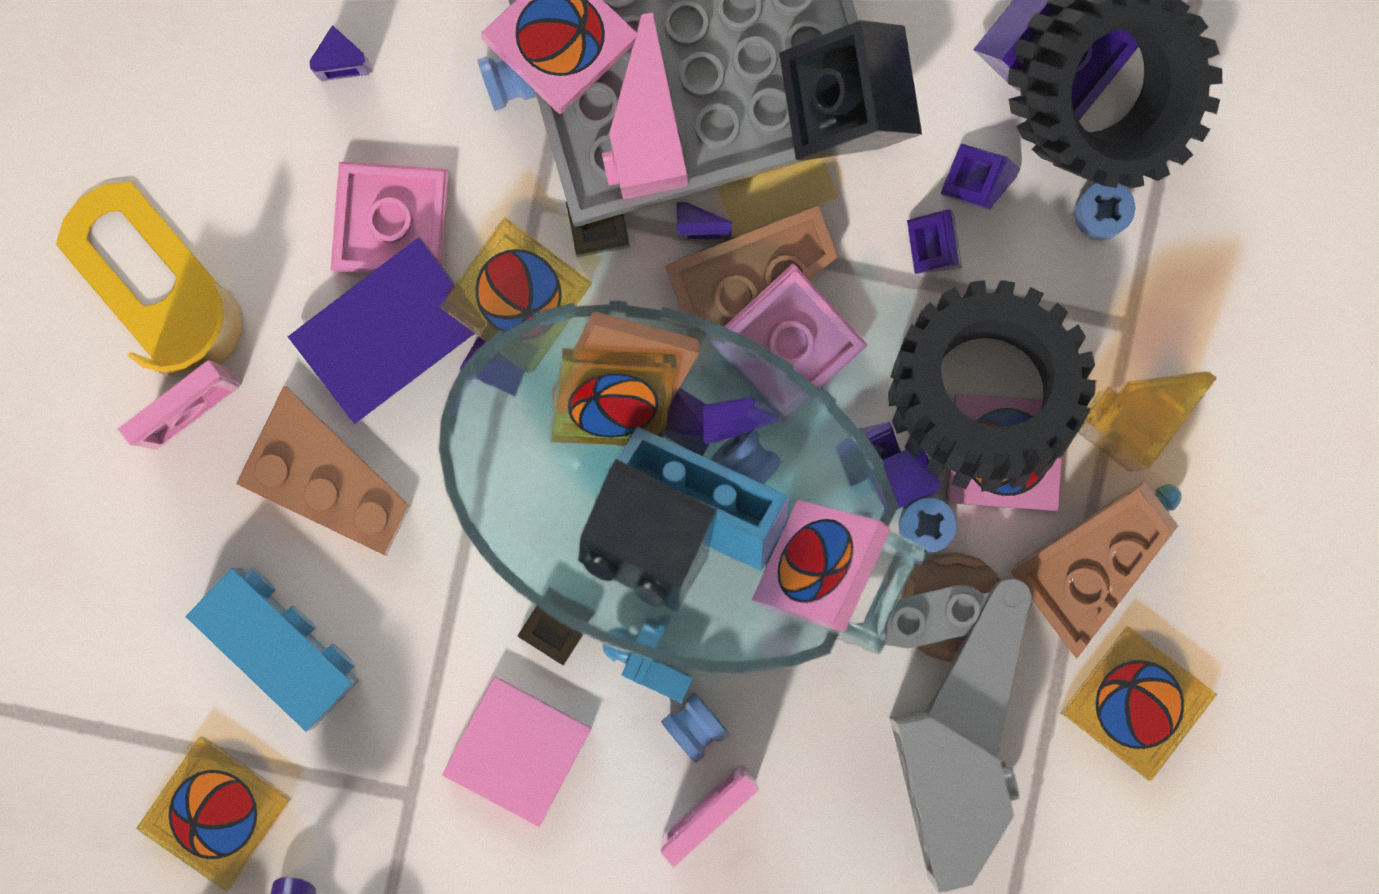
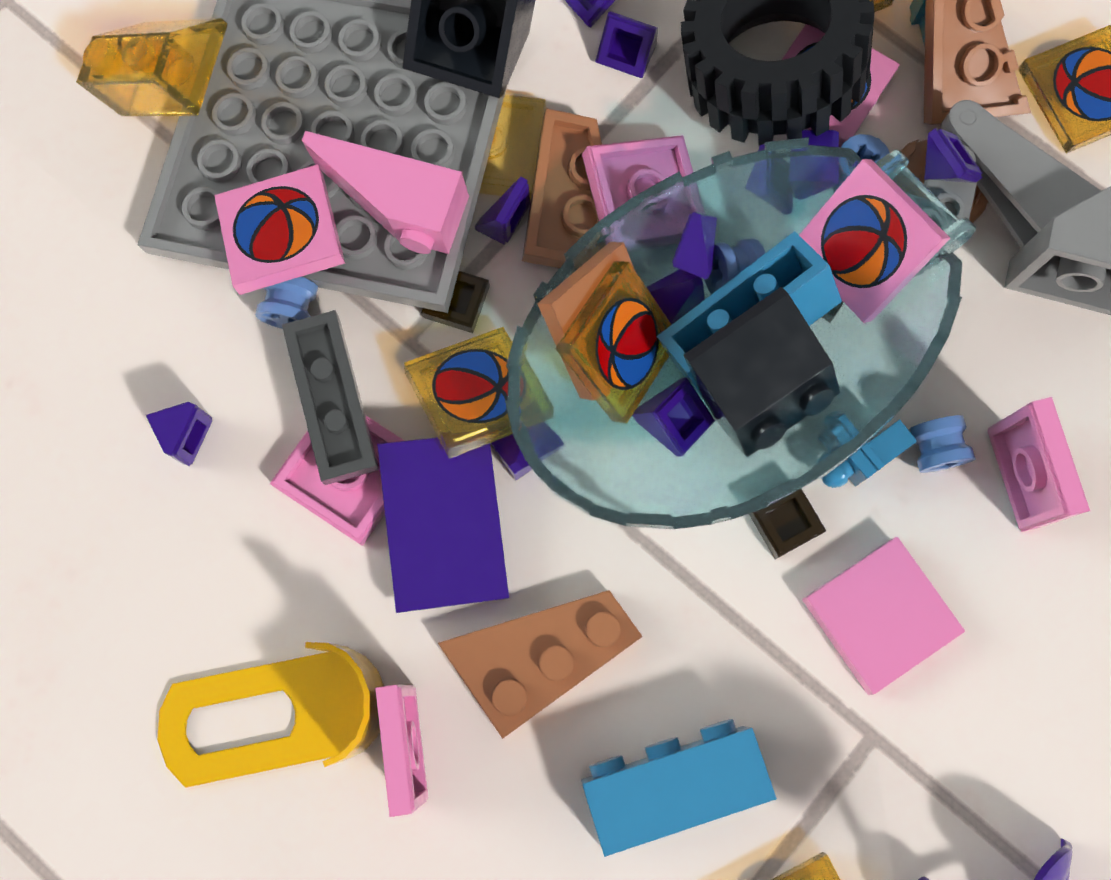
camera: 65 degrees left, 10 degrees down
none -> dark grey plate [282,310,380,485]
none -> dark purple slope [631,377,715,457]
none -> dark purple slope [924,128,983,183]

